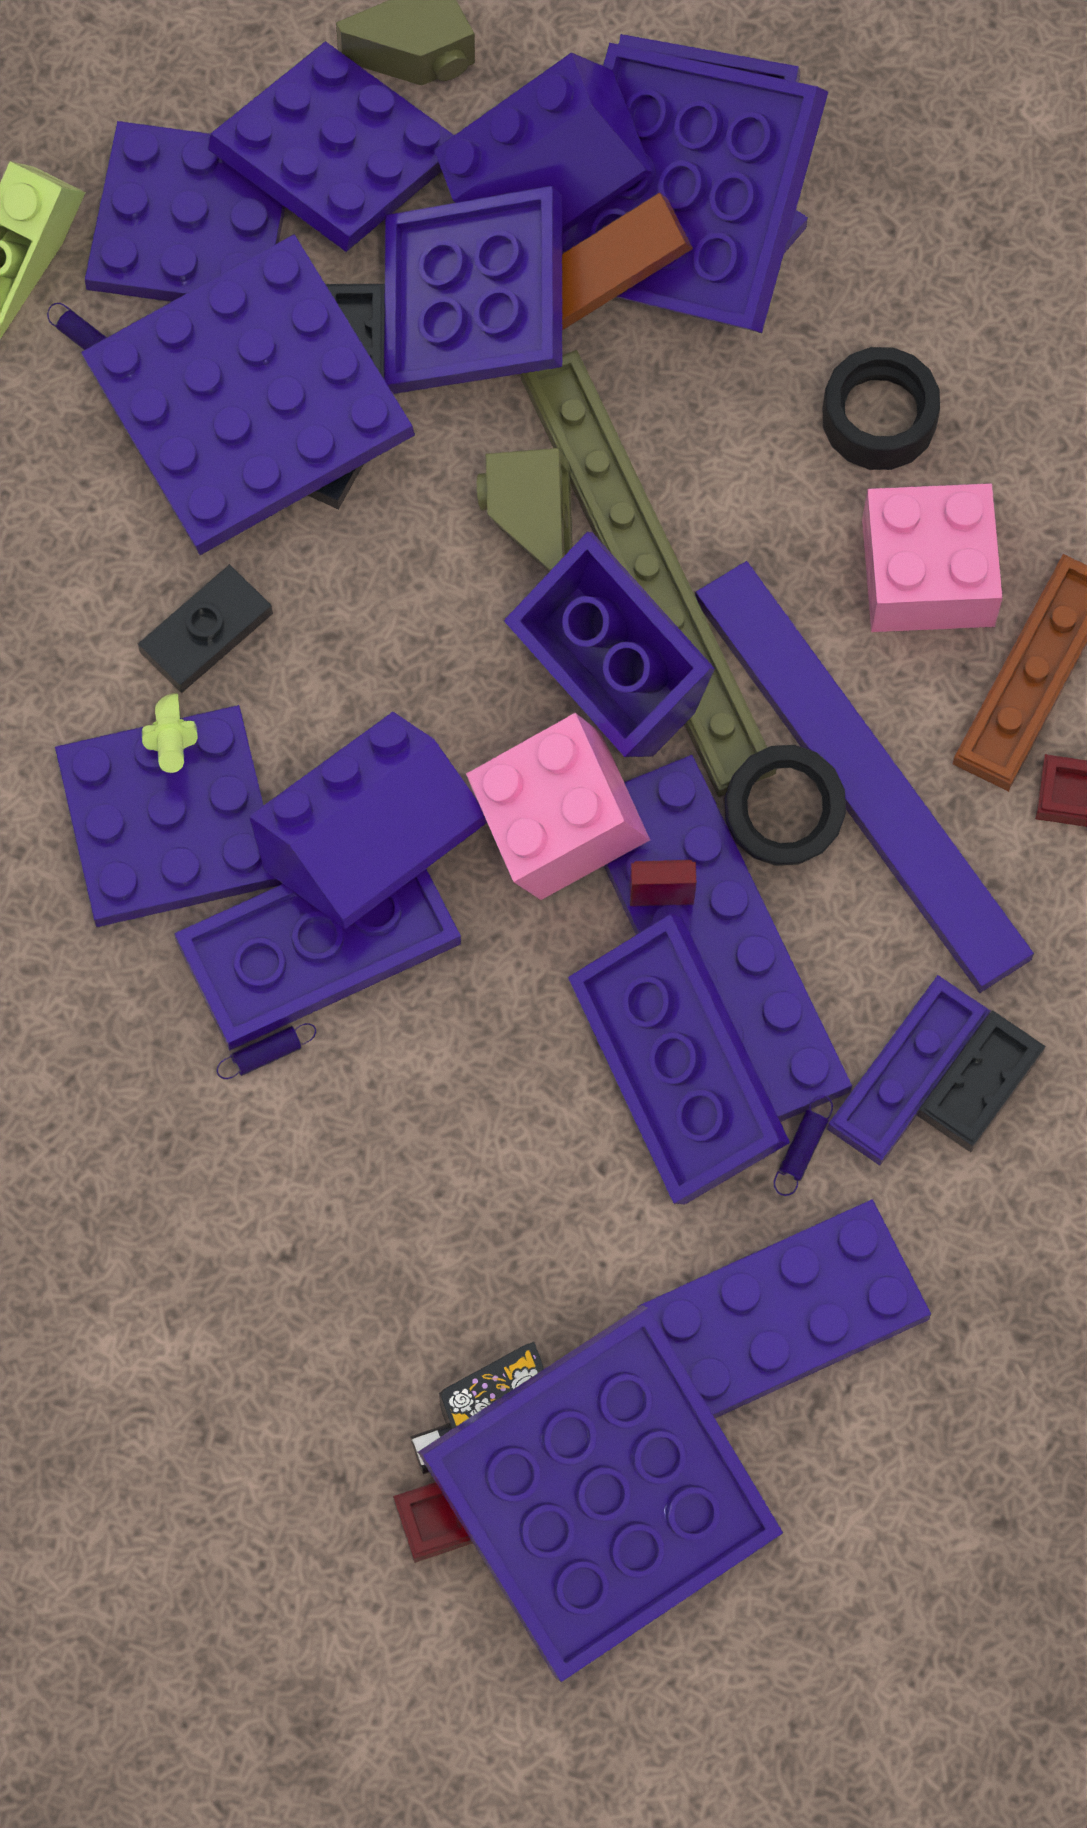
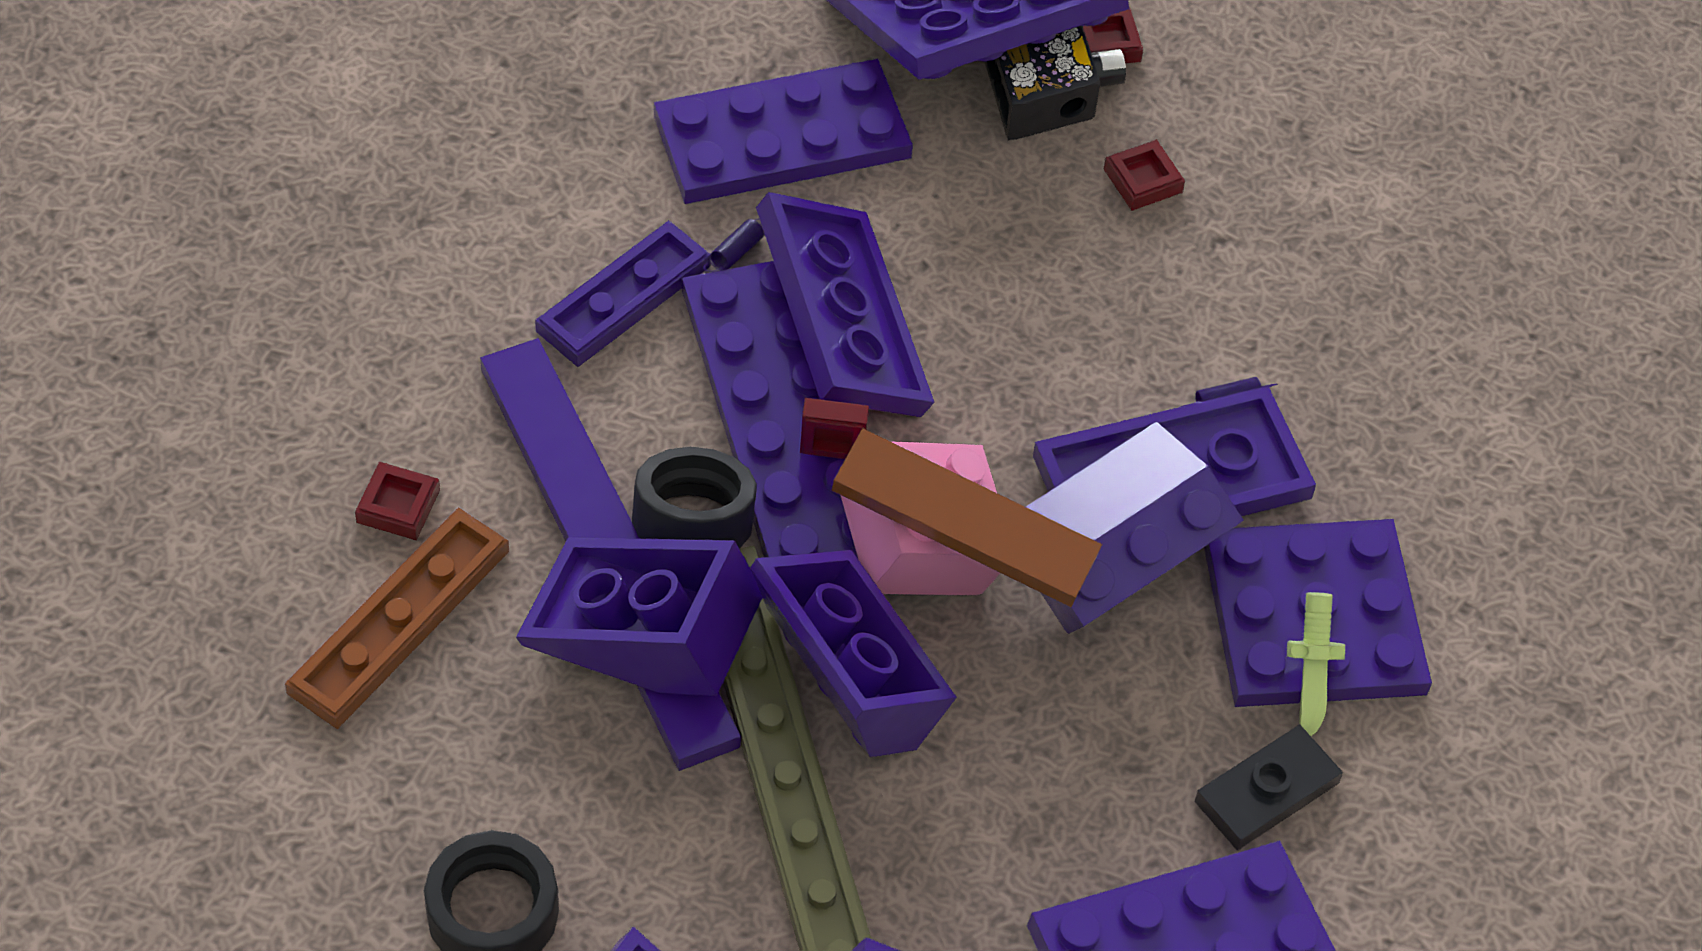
camera: 175 degrees left, 15 degrees down
olive slope [477,448,573,572] -> none
bright pink brick [862,484,1002,632] -> none
black plate [918,1010,1046,1152] -> none
none -> dark purple slope [516,537,762,696]
none -> dark orange tile [831,428,1102,608]
none -> dark red tile [1103,139,1185,211]

